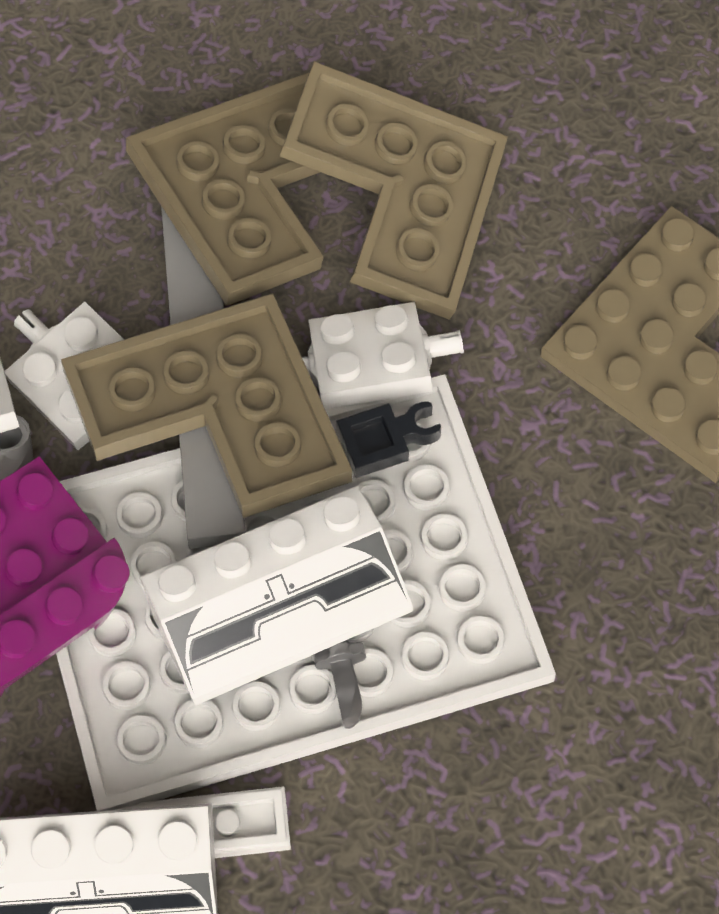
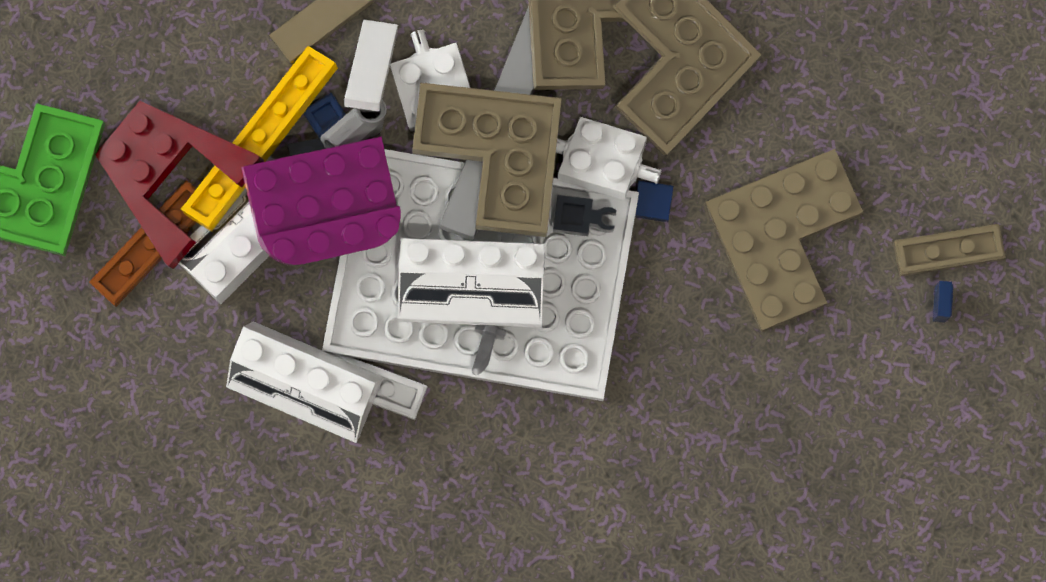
camera: 30 degrees right, 15 degrees up
none -> dark blue tile [635,181,674,222]

